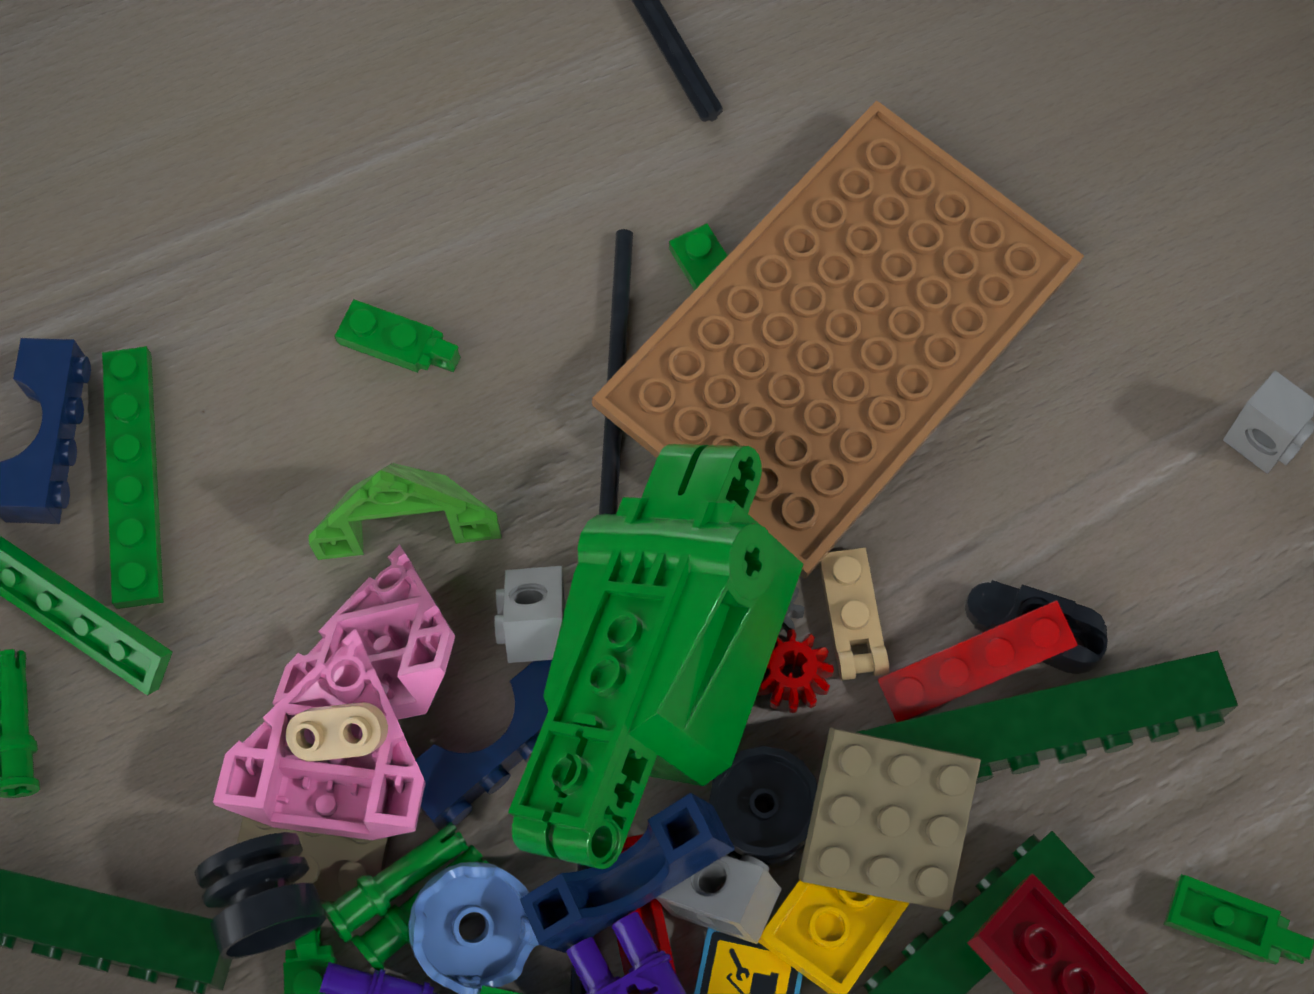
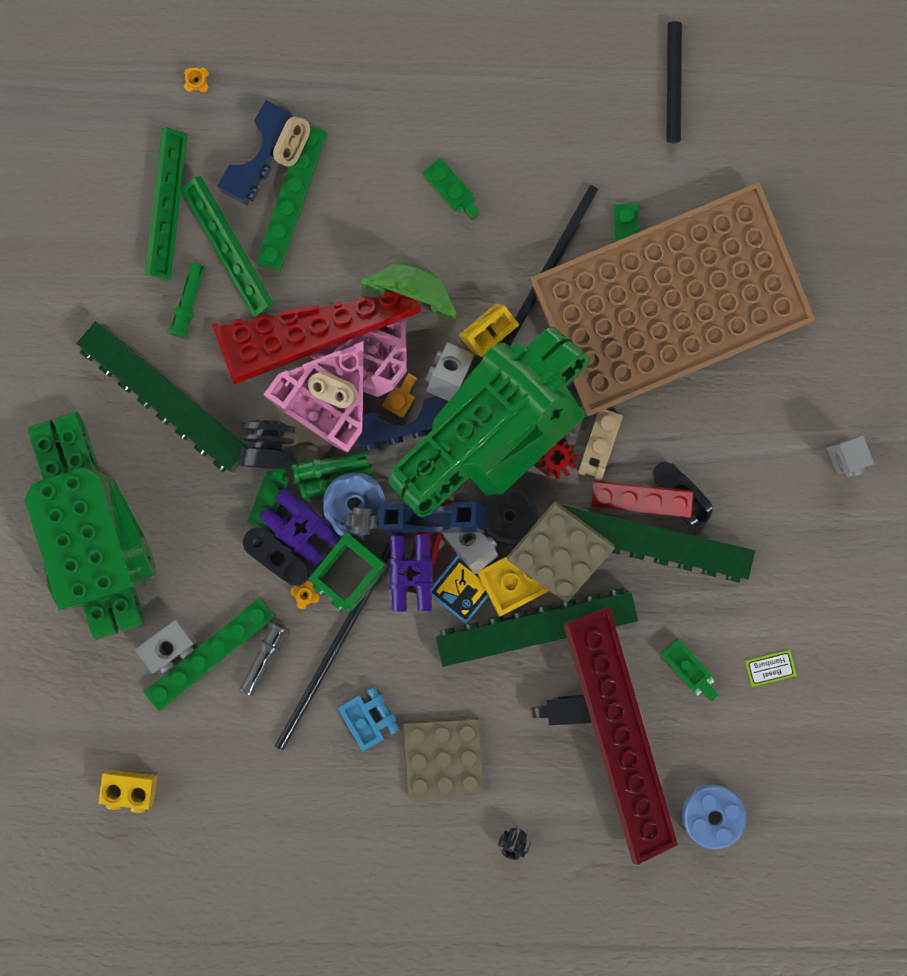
camera: 25 degrees right, 20 degrees up
none -> red wing [212,292,421,385]
none -> tan plate [273,117,310,166]
none -> dark grey gear [346,507,378,534]
none -> light orange plate [382,373,418,419]
none -> yellow brick [458,304,519,357]

